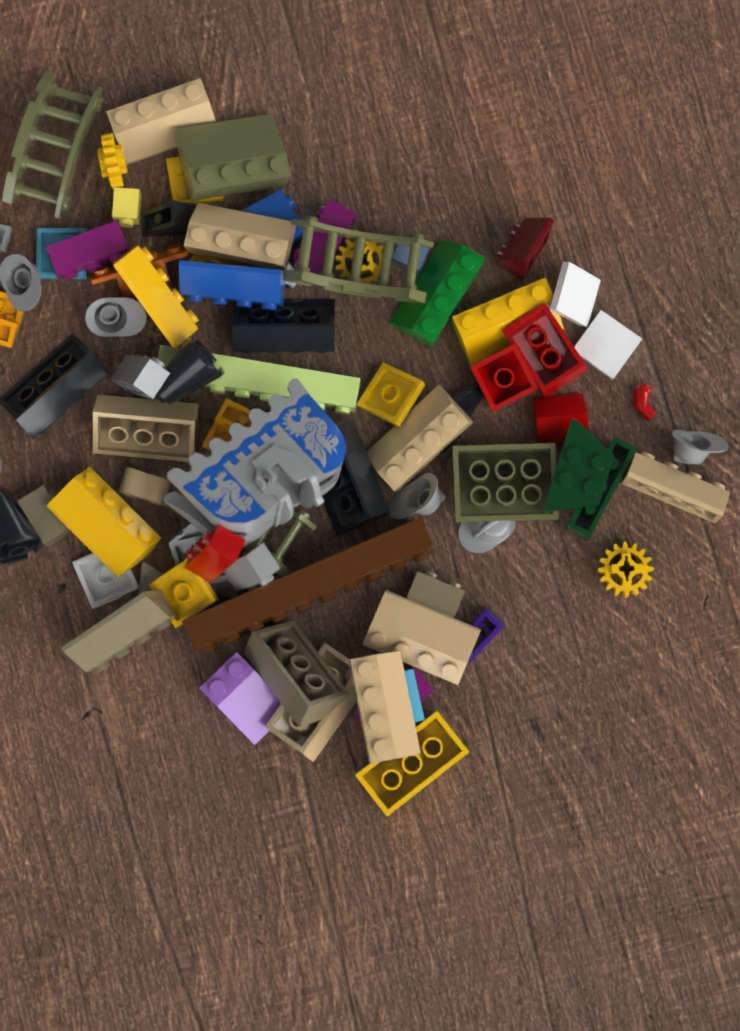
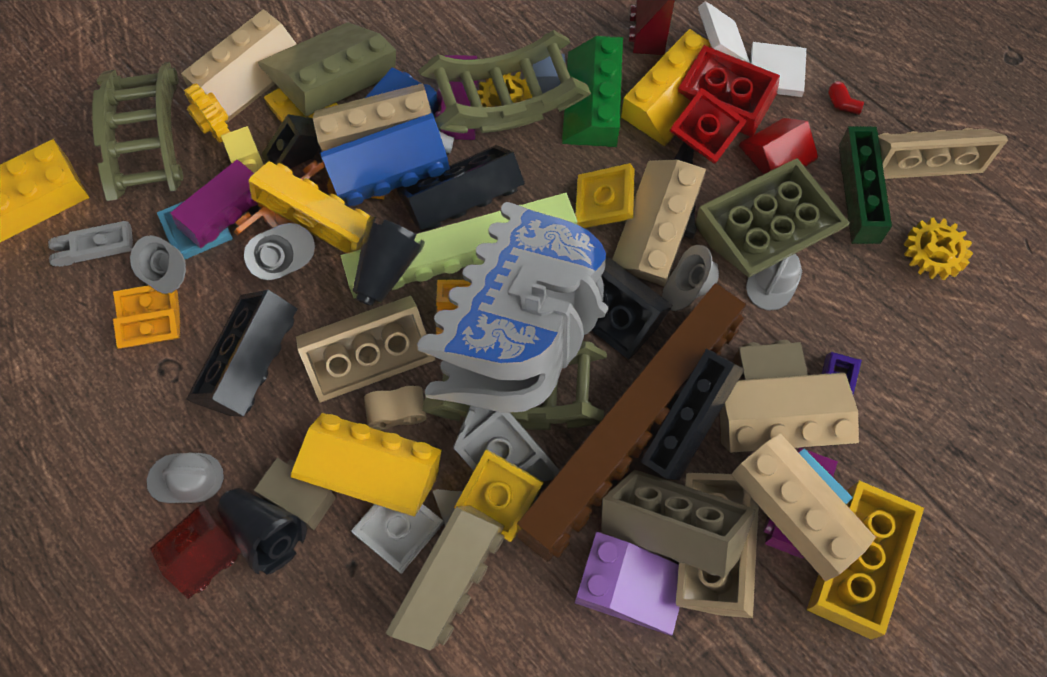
camera: 25 degrees left, 15 degrees down
light grey brick [110,354,170,399] -> none
red brick [184,524,246,583] -> none
light grey brick [224,542,280,592] -> none
dark green wing [542,418,614,514] -> none
light grey piece [672,430,729,465] -> none
none -> black brick [641,349,745,480]

